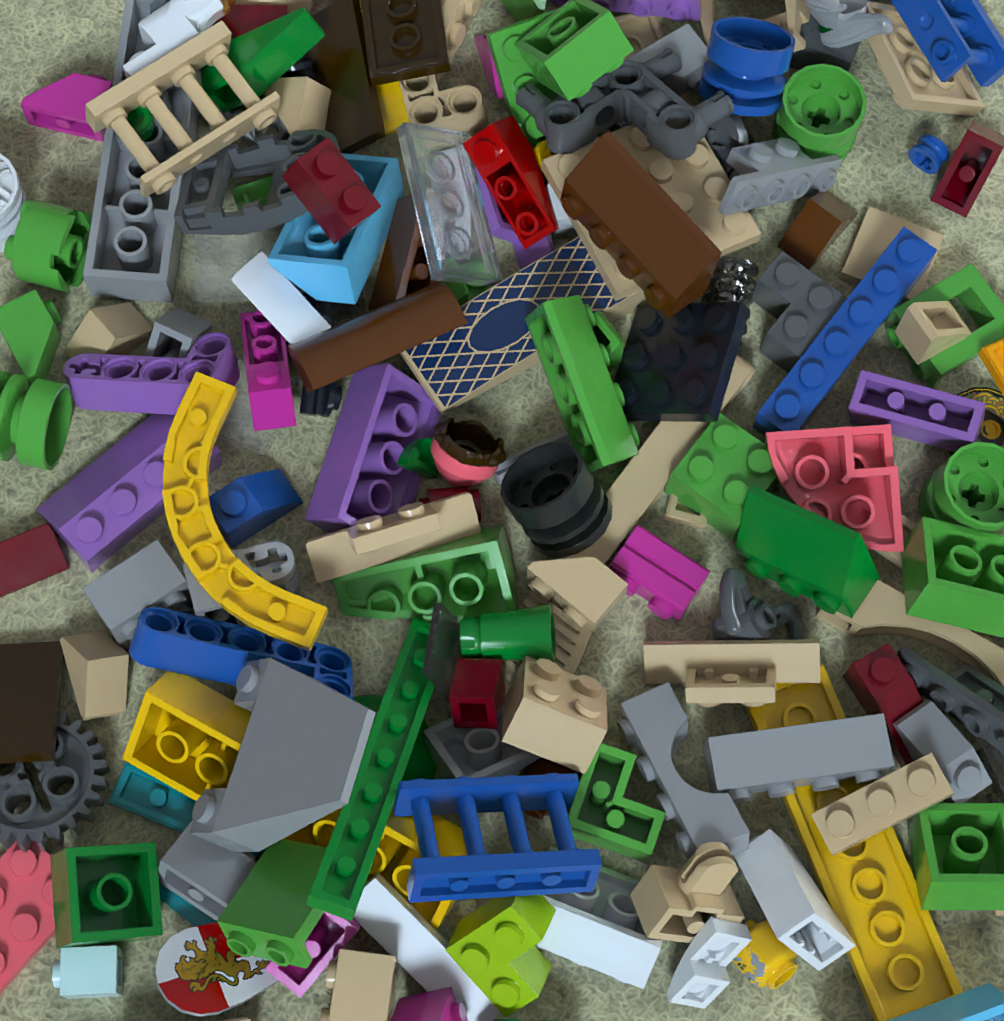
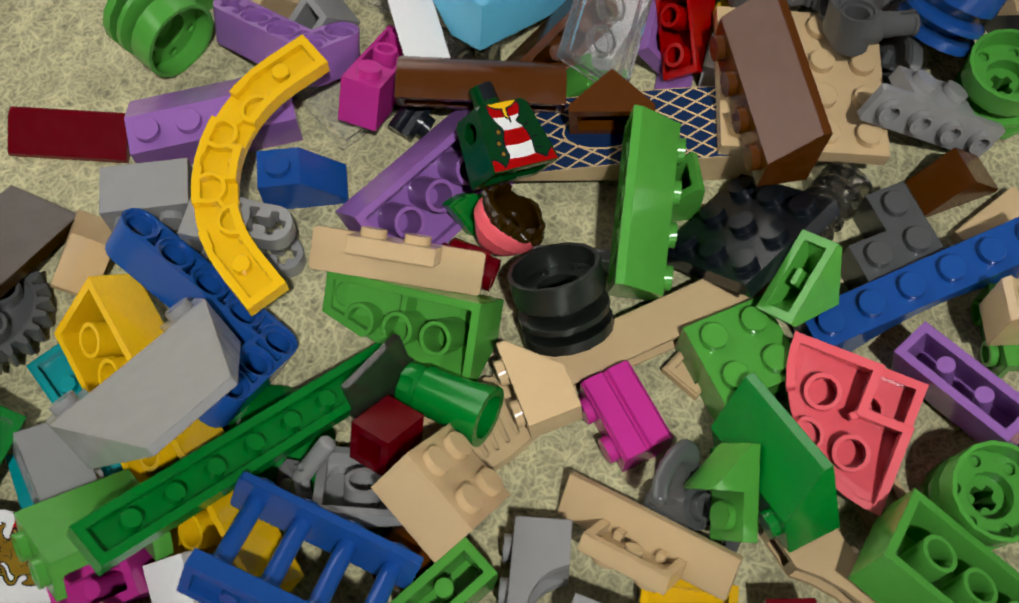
camera: 35 degrees right, 5 degrees down
none -> light grey bar [275,435,336,500]
none -> dark green torso [456,81,559,191]
none -> reddish brown slope [569,68,655,134]
none -> bright green slope [684,443,761,543]
none -> bright green slope [756,229,842,327]

